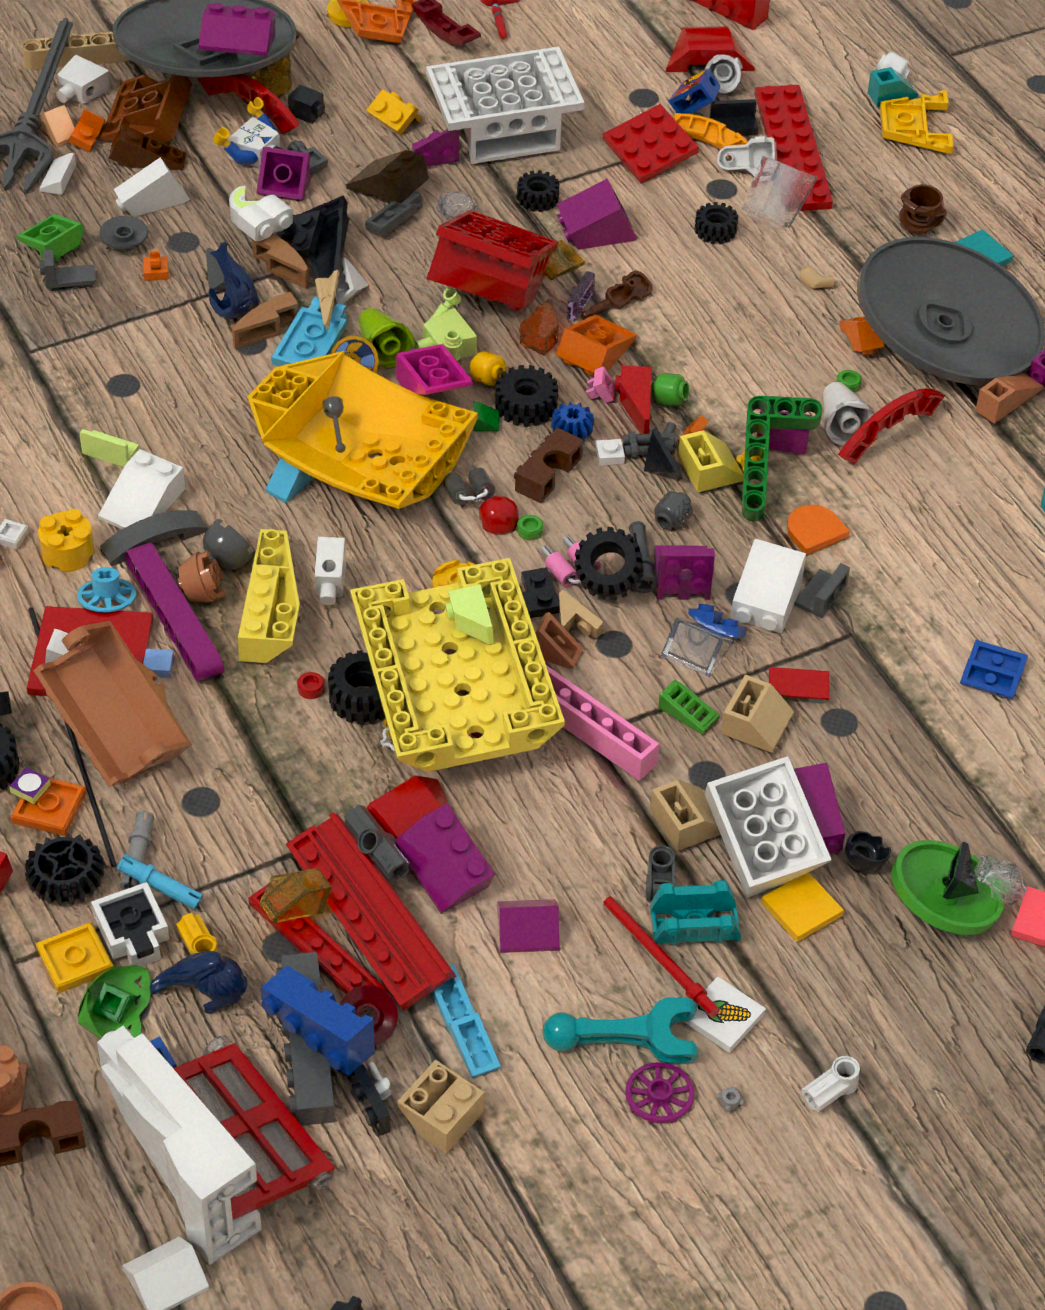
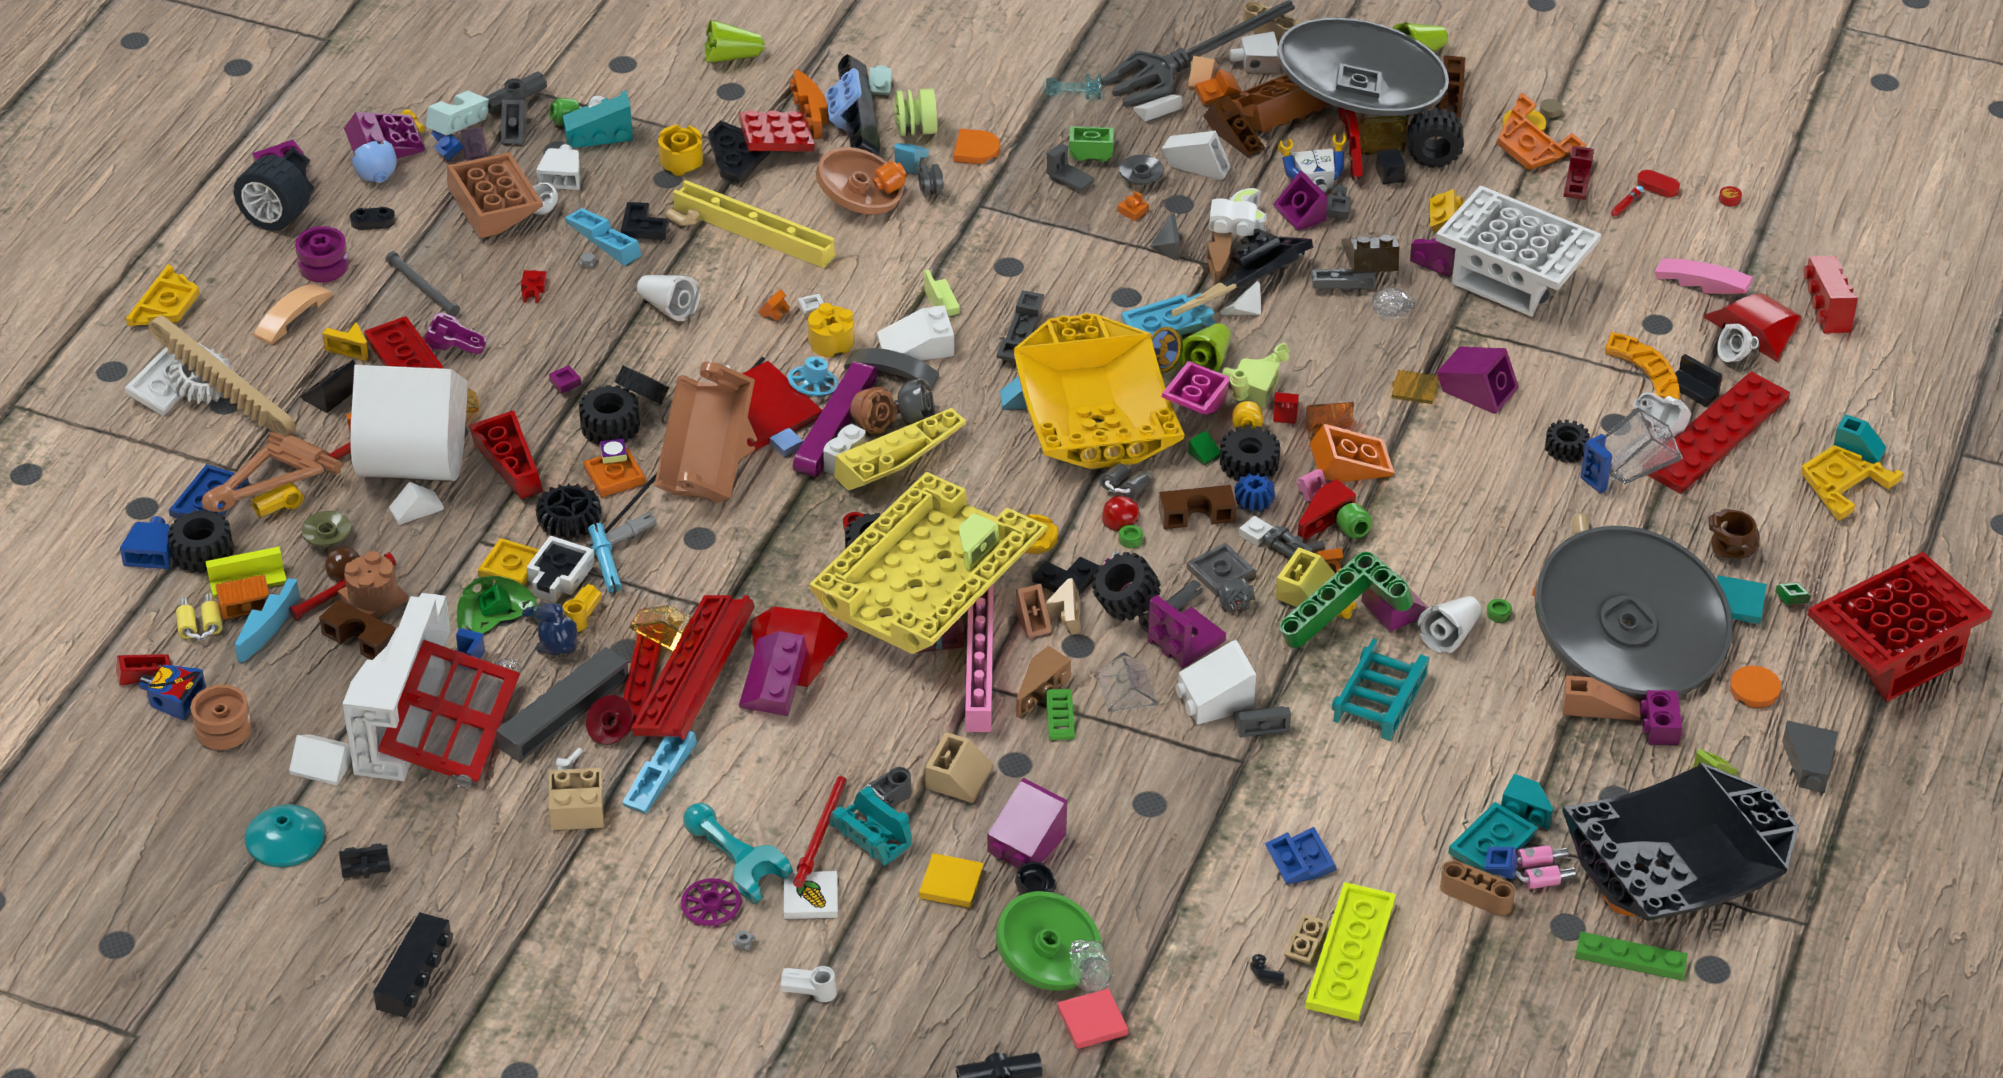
camera: 50 degrees right, 5 degrees down
magenta slope [198,3,276,56] -> none
dark blue hair [208,242,260,320] -> none
medium nougat slope [232,292,299,349] -> none
blue wedge [261,965,375,1076] -> none
white torso [315,537,347,605] -> none
dark grey hinge [323,396,346,453] -> none
black plate [340,1064,391,1136] -> none
dark grey piece [344,805,410,882] -> none
red wedge [427,210,559,311] -> none
magenta slope [497,899,560,953] -> none
black tyre [517,170,559,212] -> none
clear purple plate [567,271,595,321] -> none
reddish brown piece [581,271,653,320] -> none
red plate [603,104,699,183] -> none
black slope [644,427,682,480] -> none
blue torso [668,69,720,114] -> none
blue slope [688,604,747,638] -> none
white slope [705,756,831,898] -> none
tan slope [721,674,794,753] -> none
red piece [769,667,829,704] -> none
orange tile [787,505,850,555] -> none
red tile [838,388,945,464] -> none
white head [875,52,910,78] -> none
black slope [943,841,979,900] -> none
none -> white brick [823,424,866,476]
none -> dark grey slope [997,290,1044,362]
none -> medium nougat slope [1016,646,1071,718]
none -> flat silver tile [1187,542,1256,597]
none -> red slope [1273,392,1299,424]
none -> teal fence [1331,638,1429,741]
none -> black tyre [1408,108,1464,168]
none -> blue bracket [1580,434,1612,493]
none -> bright pink slope [1655,259,1753,294]
none -> green tile [1775,582,1811,605]

